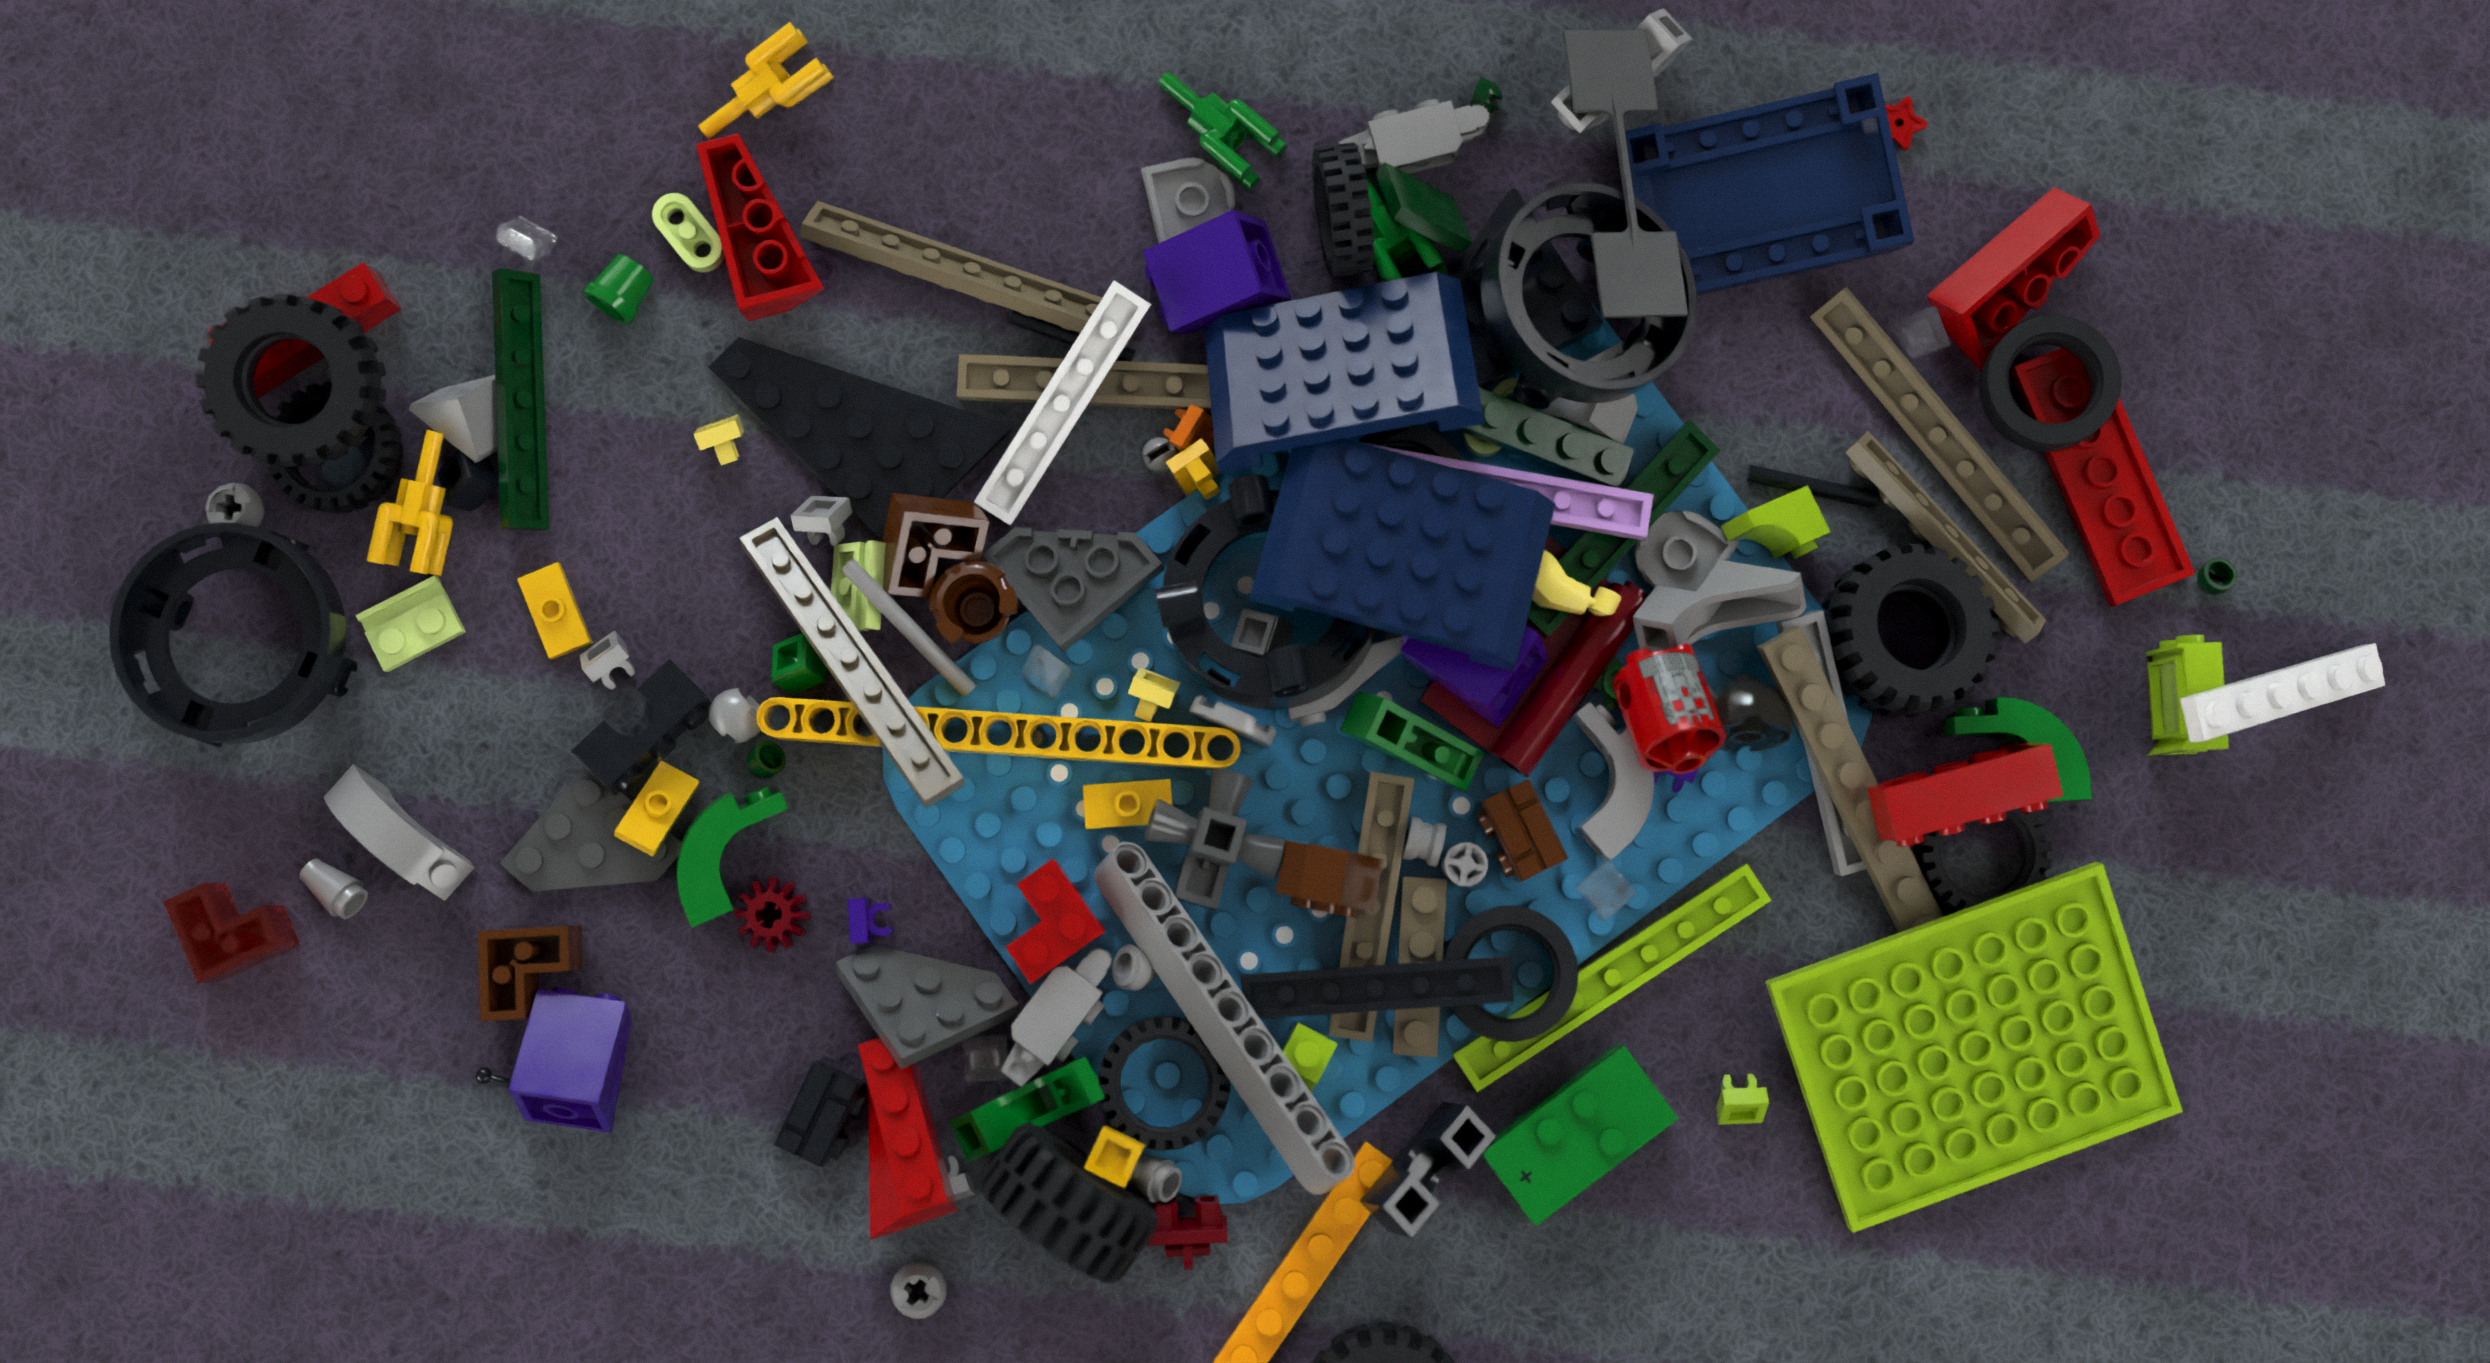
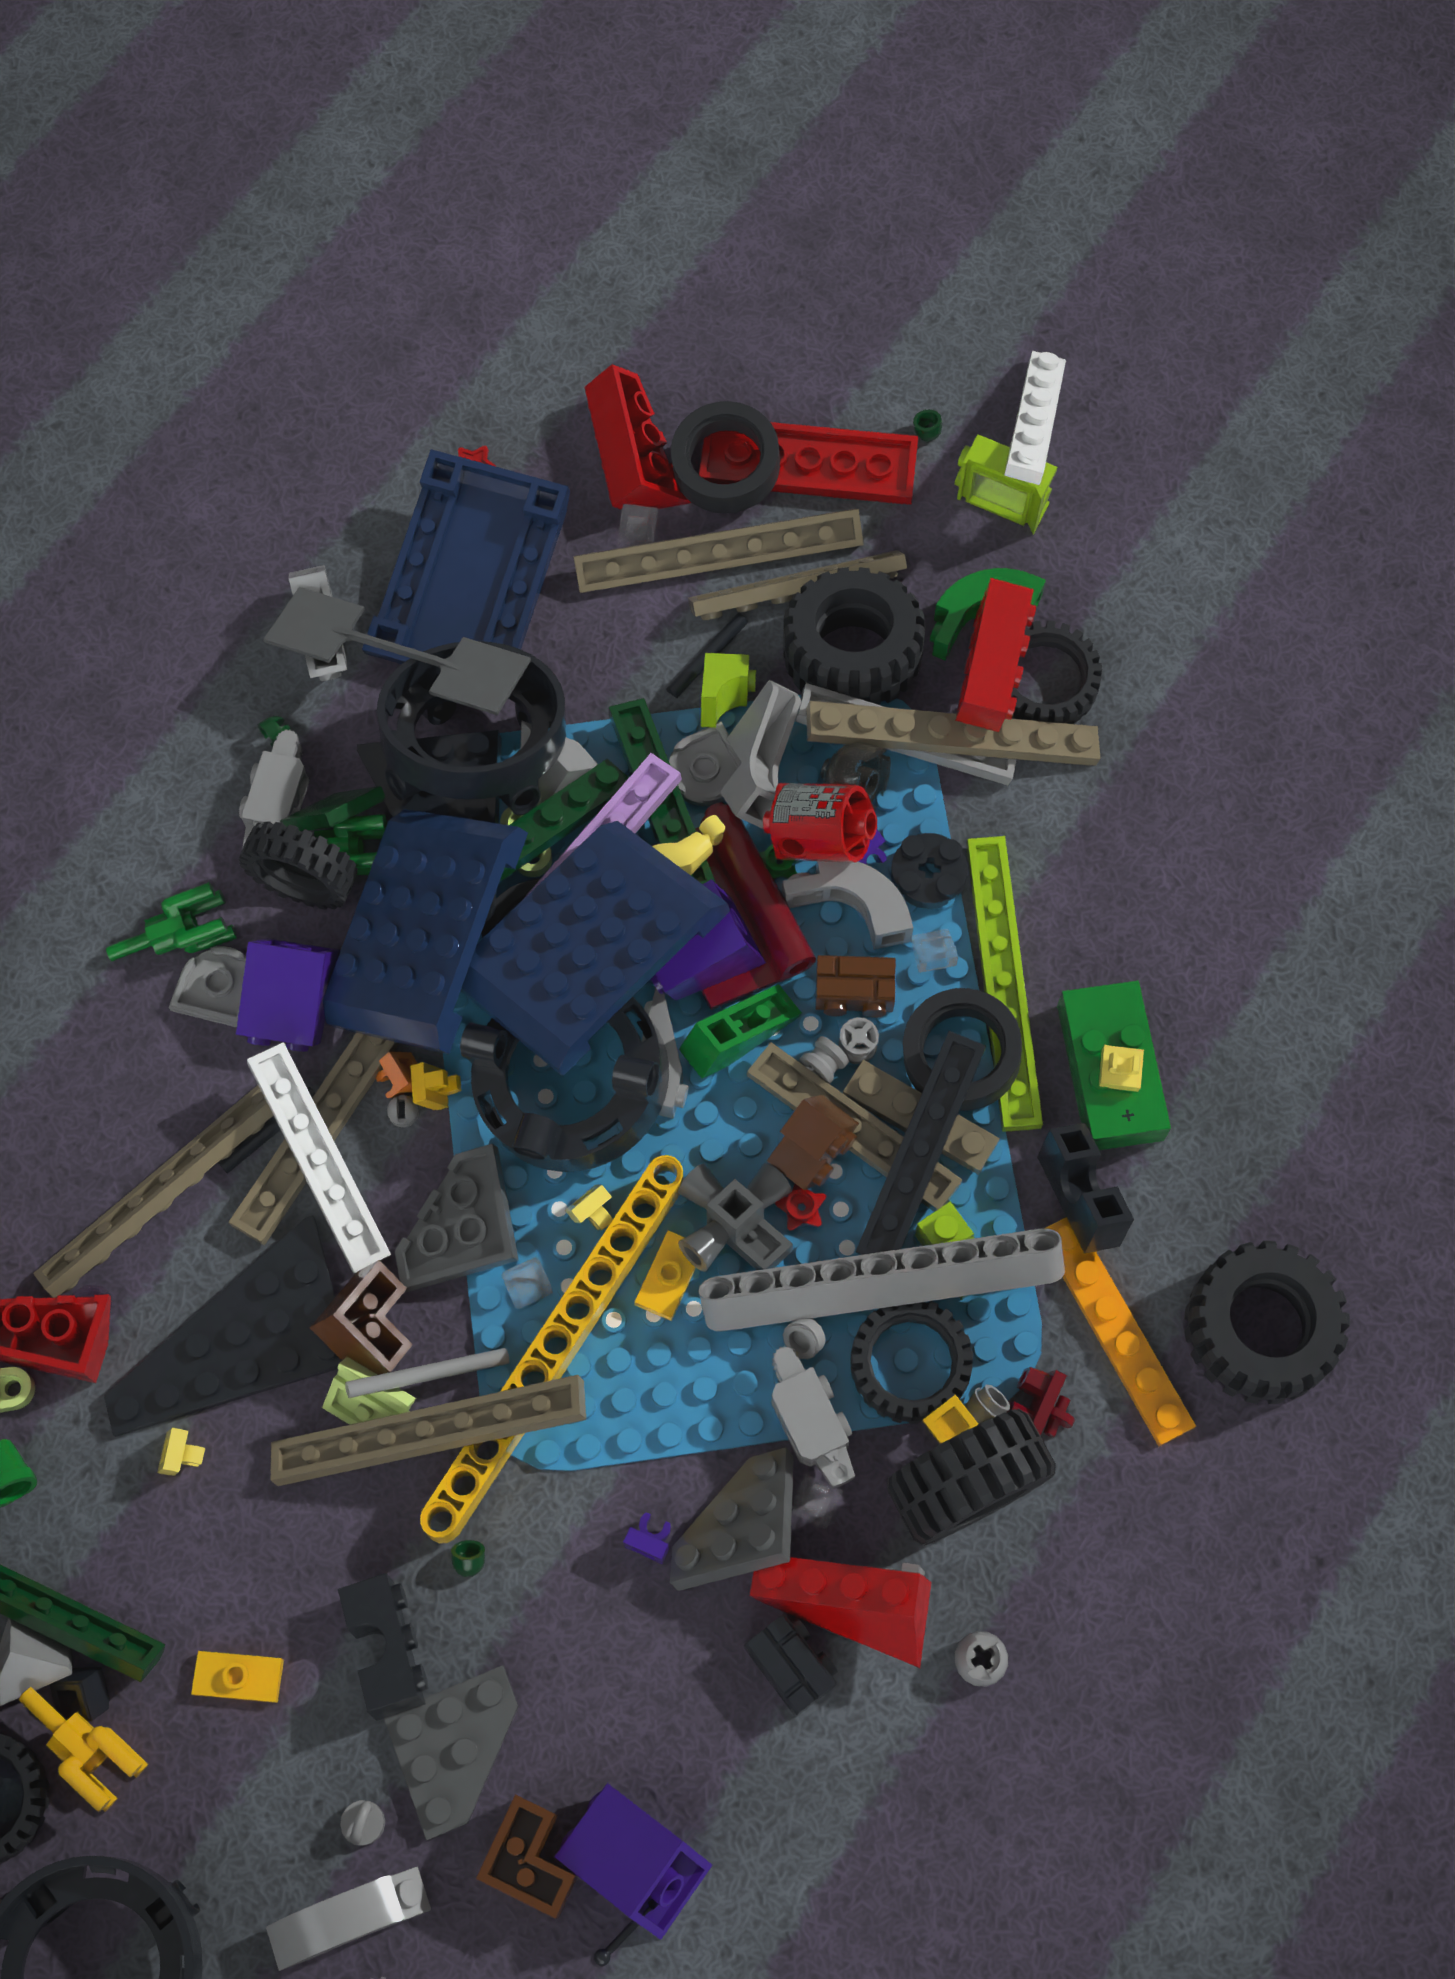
camera: 55 degrees left, 15 degrees down
yellowish green plate [356,575,466,672] -> none
light grey tile [579,630,635,690] -> none
yellow plate [614,760,700,857] -> none
green arch [676,786,788,928] -> none
light grey piece [708,688,761,743] -> none
dark red gear [734,877,811,953] -> none
green slope [771,633,827,693] -> none
light grey tile [790,496,852,546] -> none
reddish brown helmet [929,560,1018,645] -> none
green arch [948,1056,1105,1163] -> none
red brick [1005,858,1107,984] -> none
light grey tile [1189,696,1277,749] -> none
light grey slope [1230,608,1293,658] -> none
lime tile [1716,1074,1769,1125] -> none
lime plate [1765,862,2183,1233] -> none
none -> light grey tile [340,1800,385,1846]
none -> red plate [775,1184,826,1231]
none -> black plate [891,833,968,909]
none -> light yellow tile [1099,1045,1144,1092]

